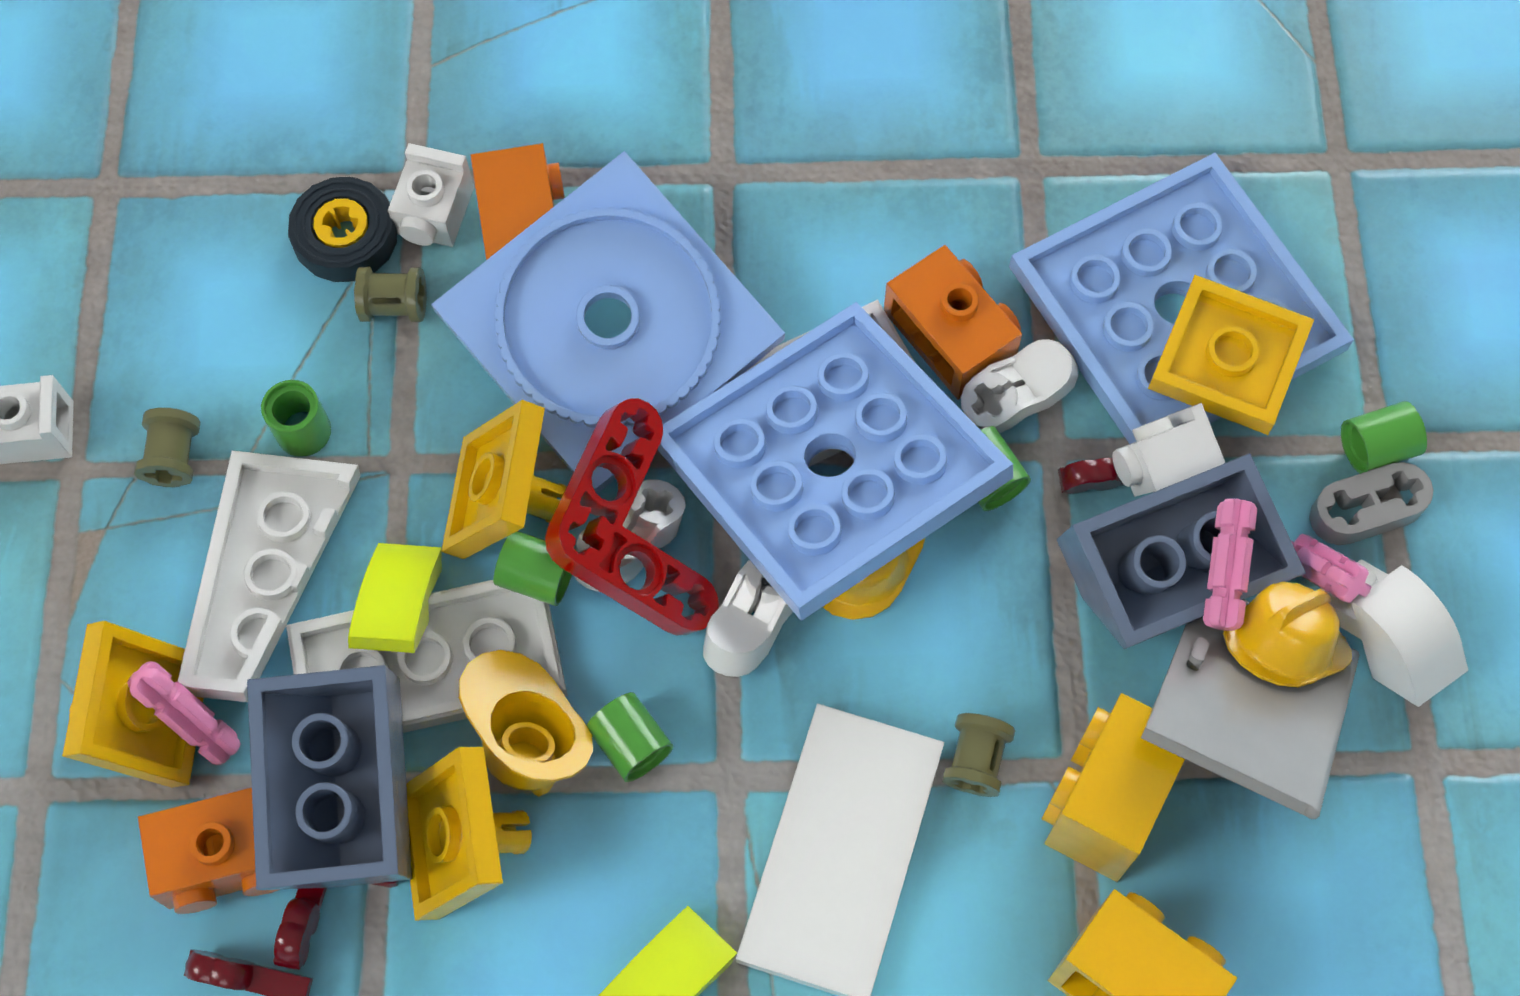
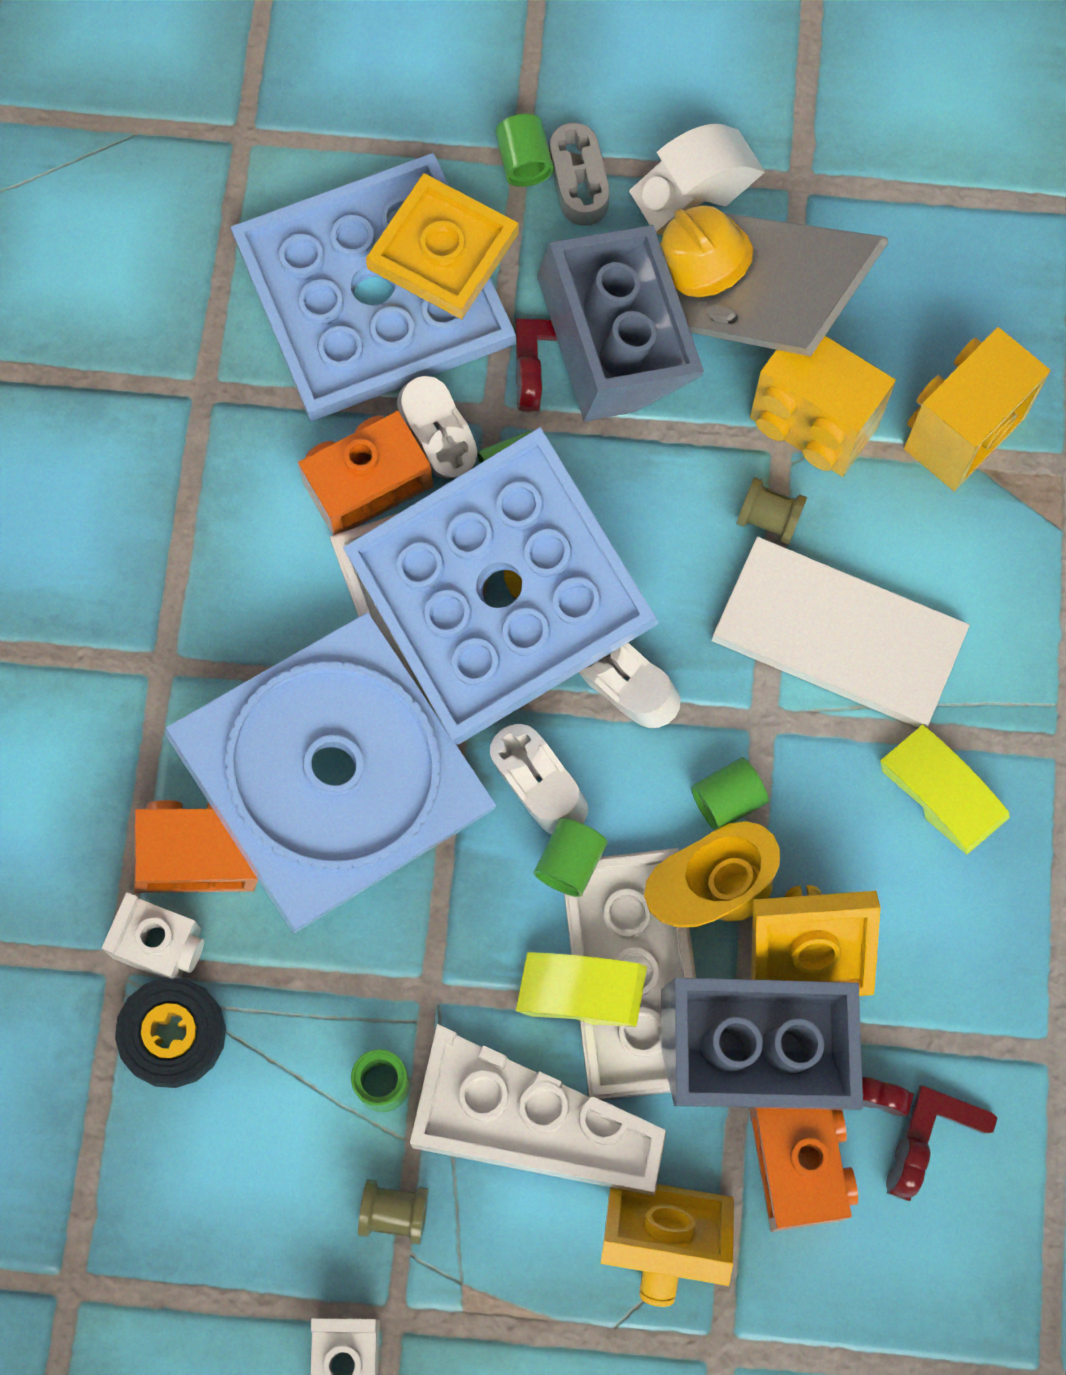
camera: 85 degrees left, 5 degrees up
bright pink axle [127,661,241,765] -> none
olive bush [354,267,427,322] -> none
yellow tile [441,399,567,559] -> none
red beam [545,398,719,636] -> none
white brick [1112,403,1225,497] -> none
bright pink axle [1203,499,1257,631] -> none
bright pink axle [1291,533,1371,603] -> none

